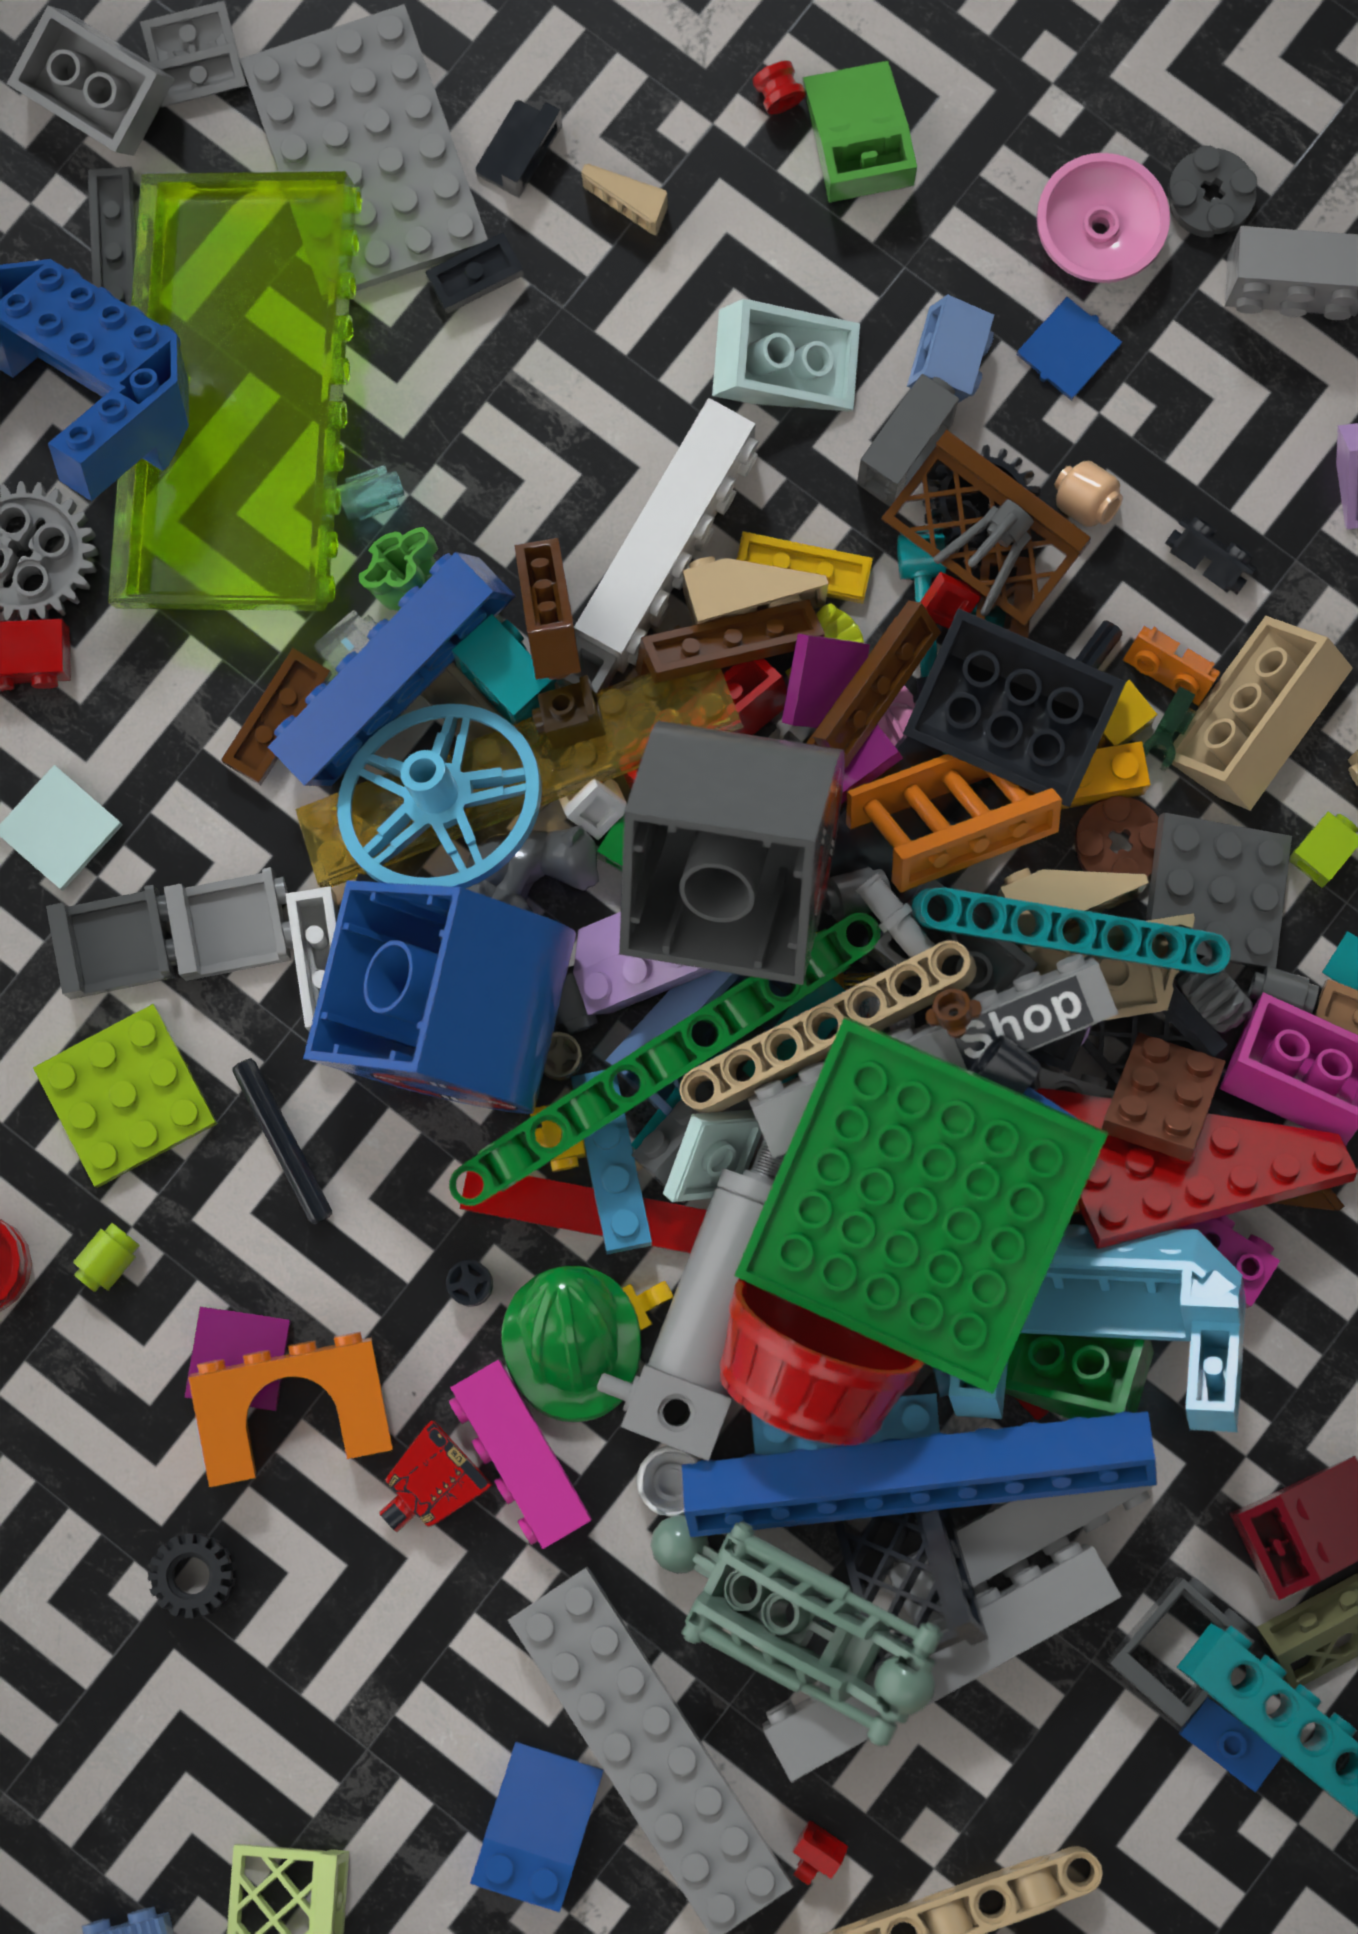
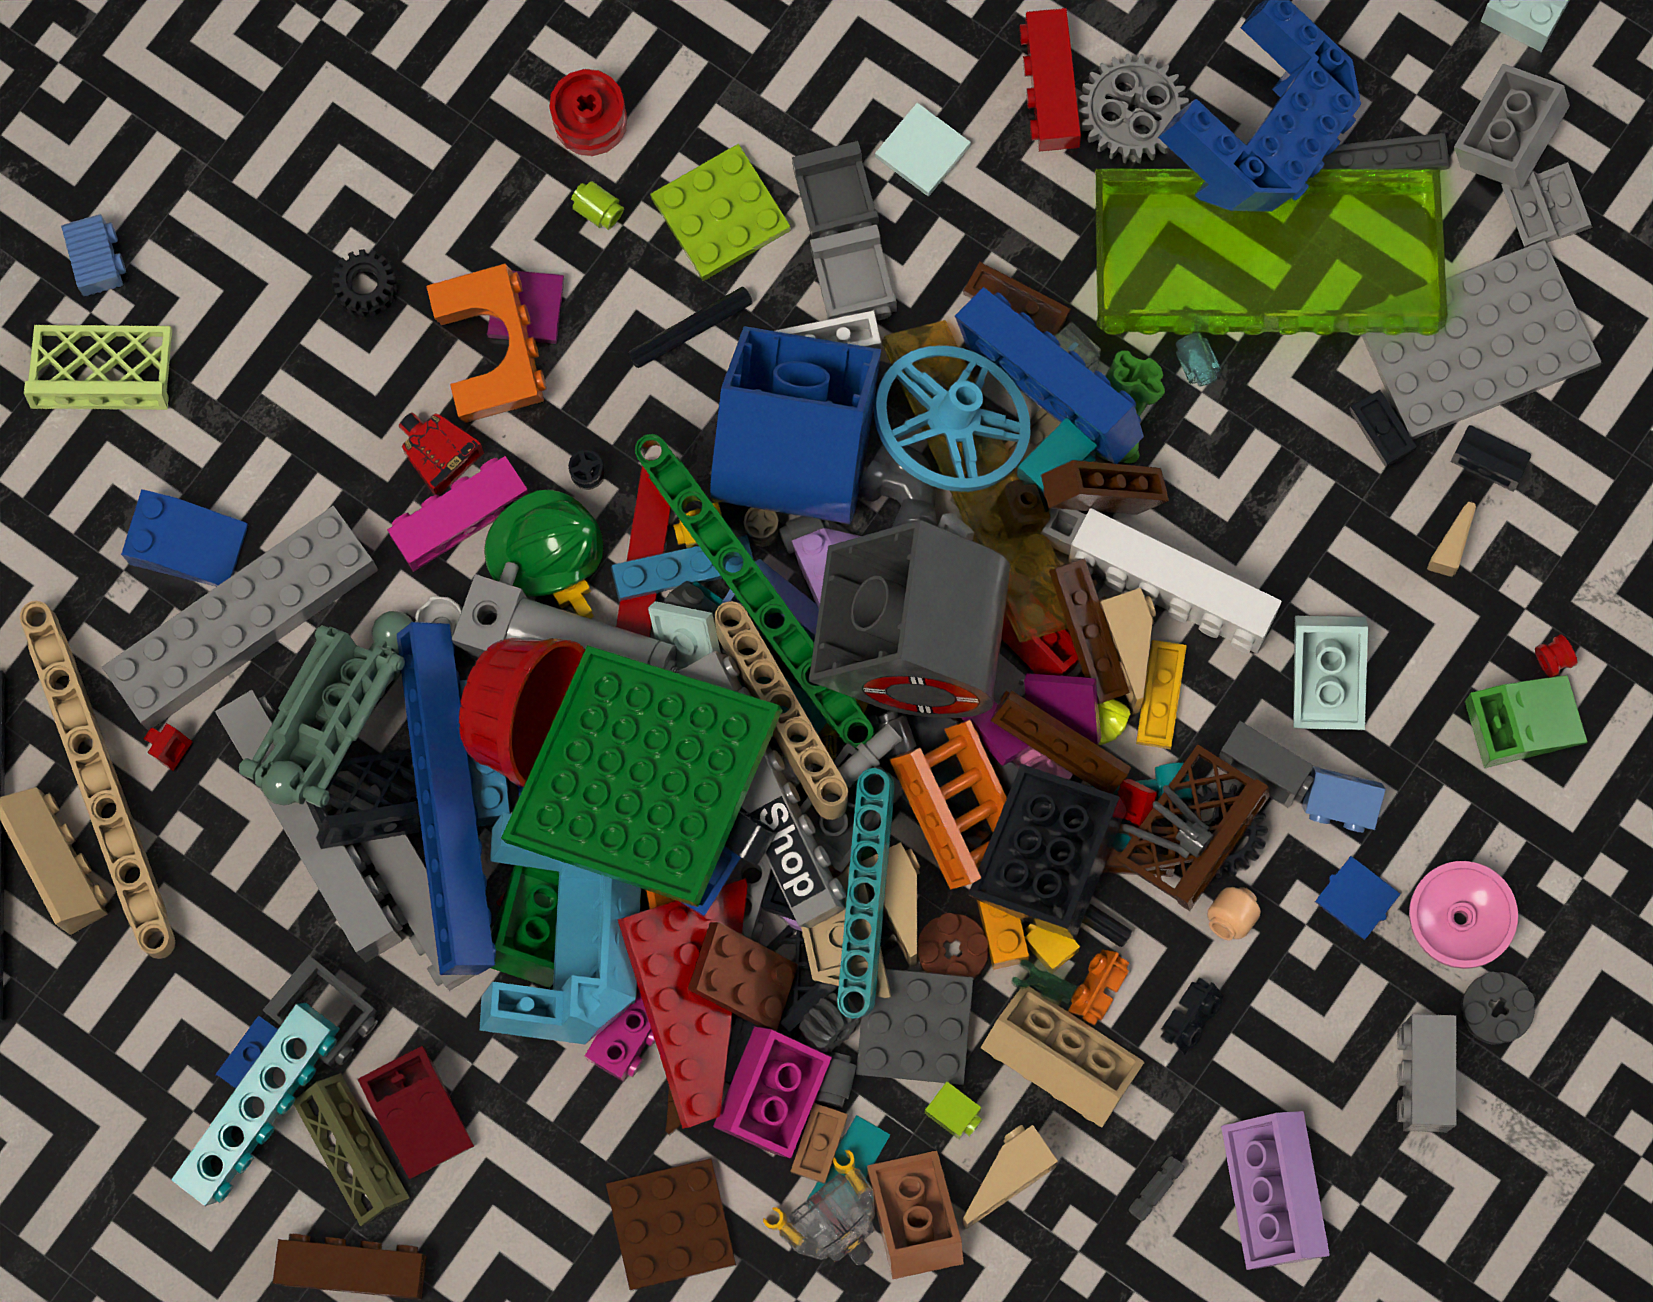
camera: 90 degrees right, 5 degrees down
reddish brown plate [926,988,982,1038] -> none

